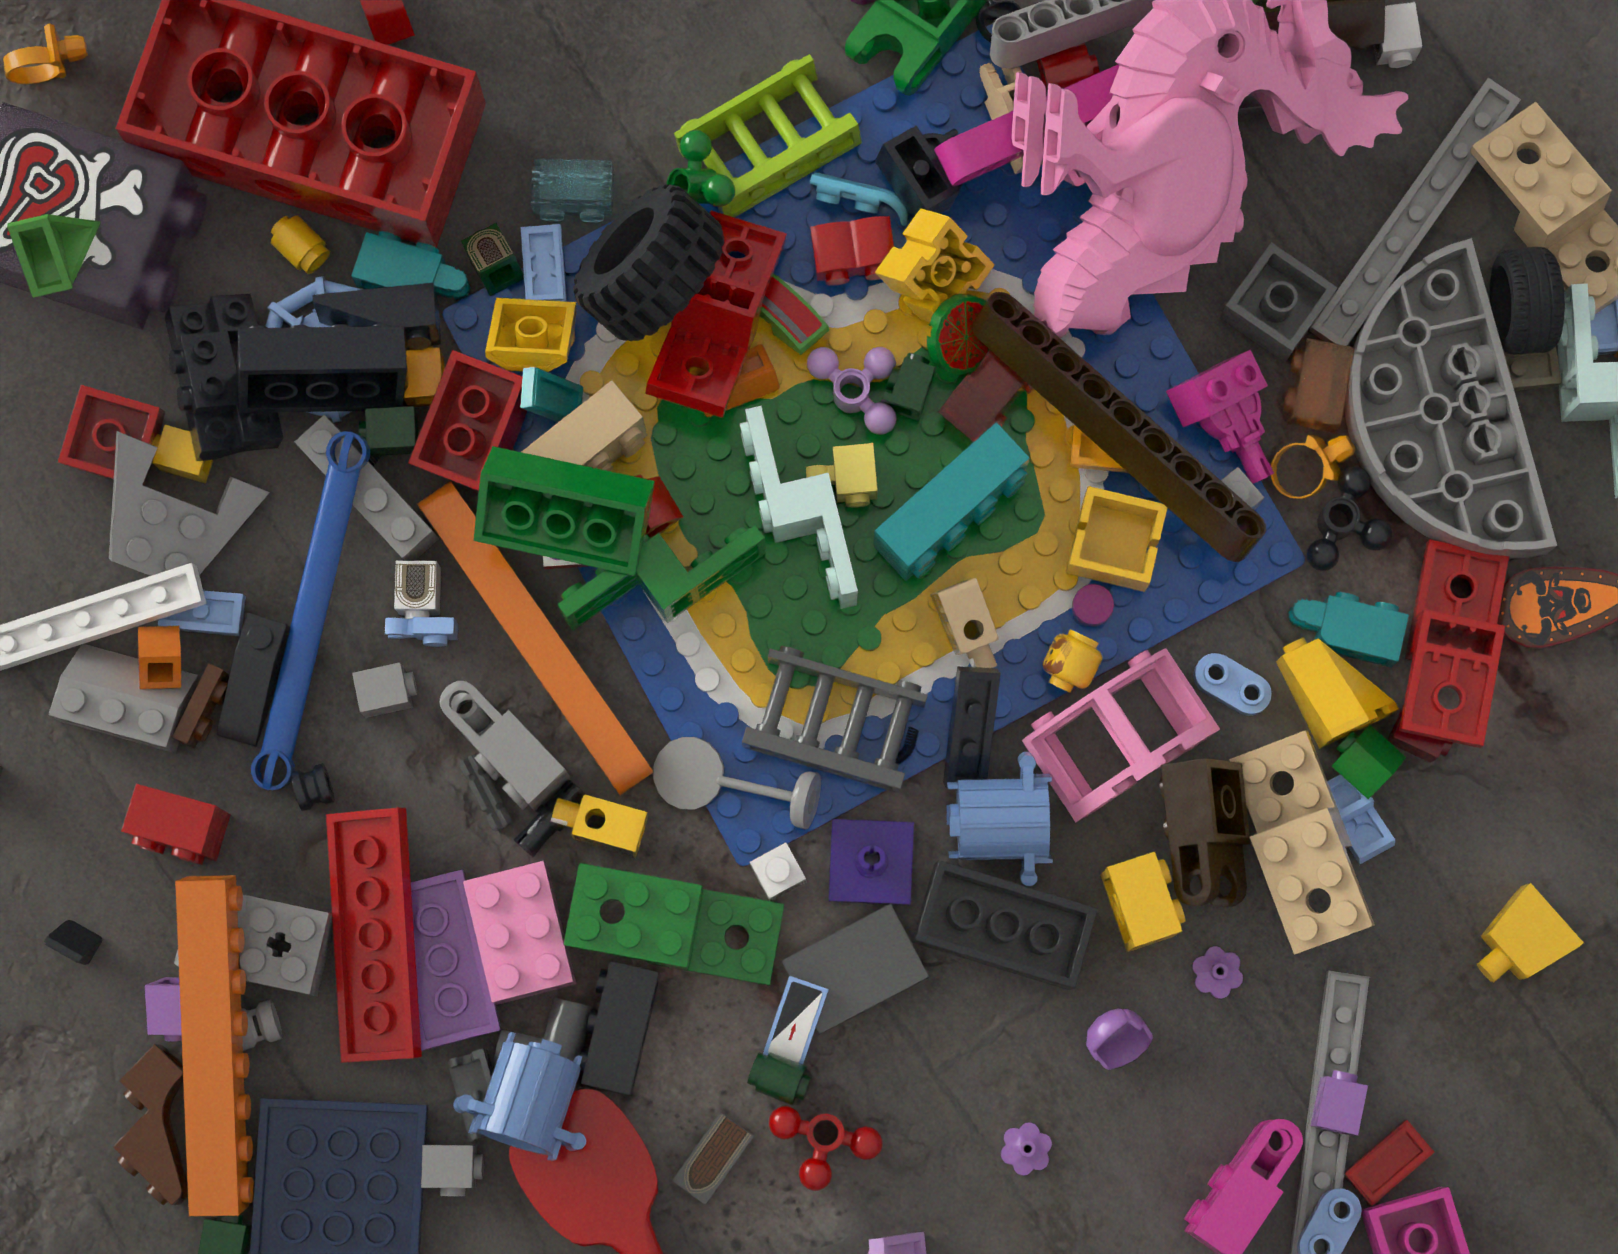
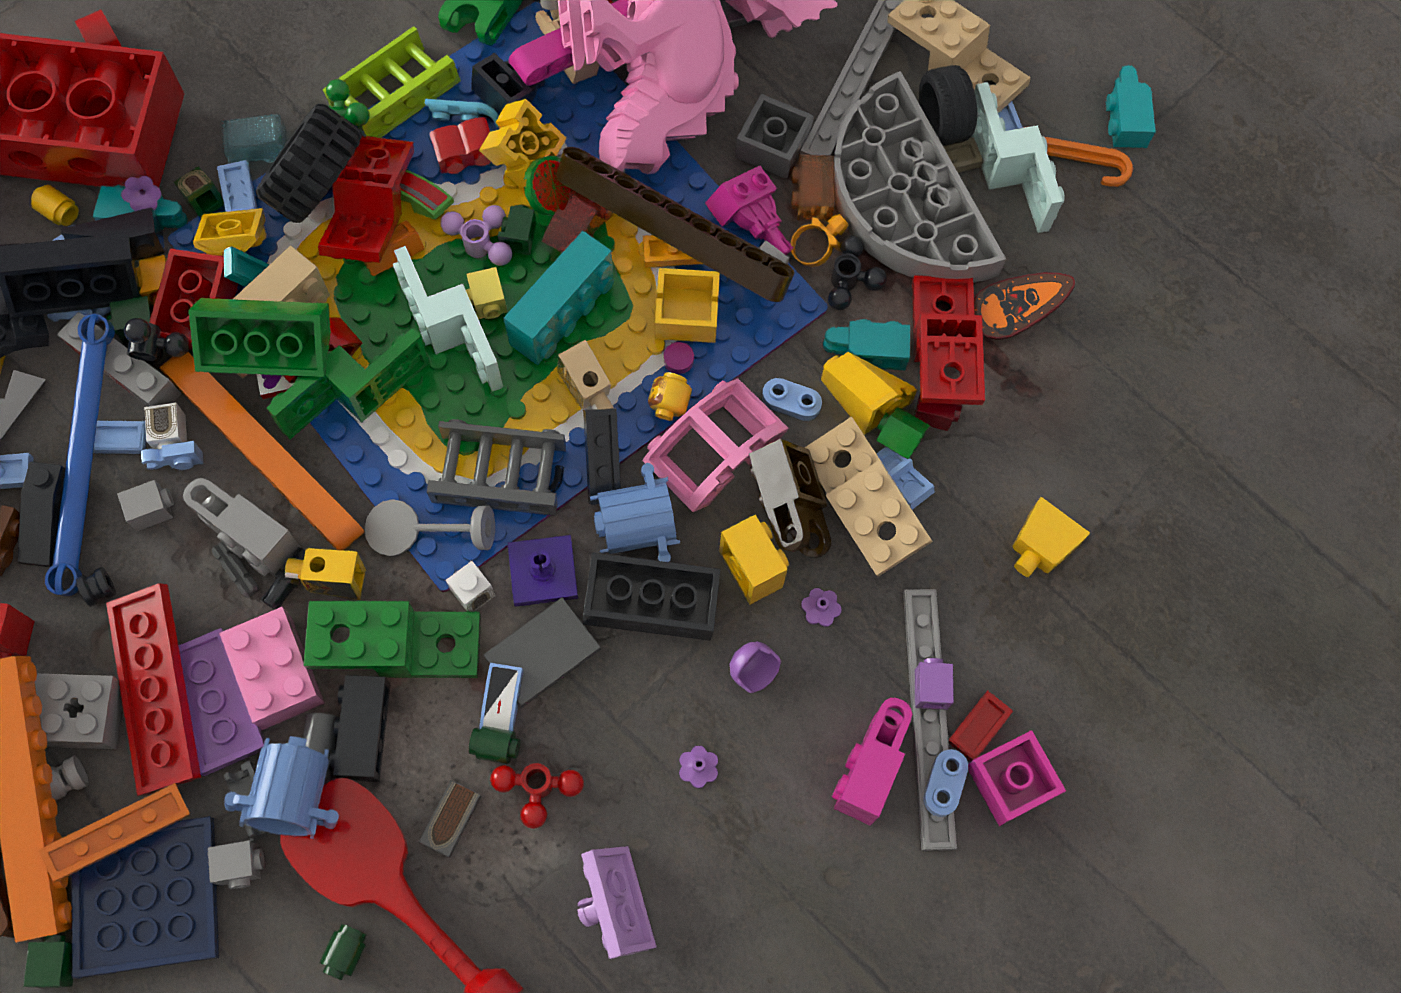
camera: 15 degrees left, 10 degrees down
none -> orange plate [38,783,190,883]
none -> light blue tile [93,421,146,454]
none -> medium lavender plant [121,176,161,211]
none -> black piece [124,318,190,364]

